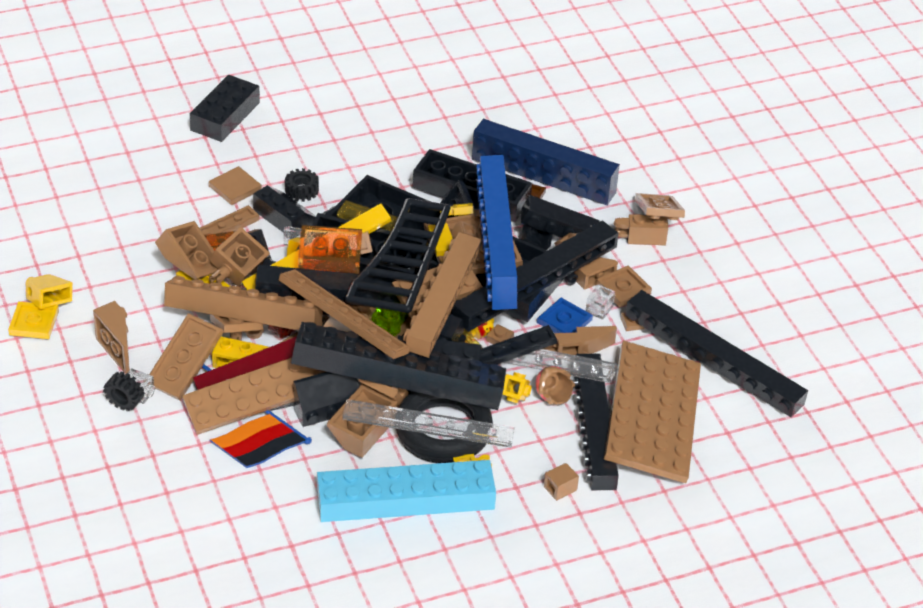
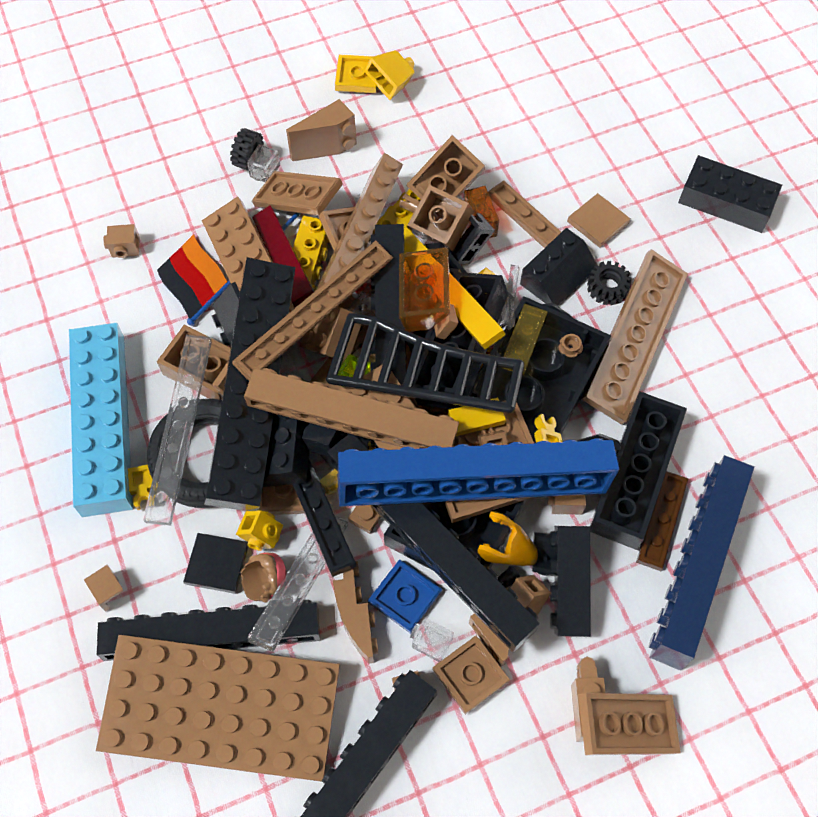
camera: 90 degrees right, 20 degrees up
none -> medium nougat brick [103,224,140,258]
none -> black tile [183,533,248,594]
none -> light orange animal [478,511,538,566]
none -> medium nougat plate [558,334,583,358]
none -> medium nougat plate [581,249,688,424]

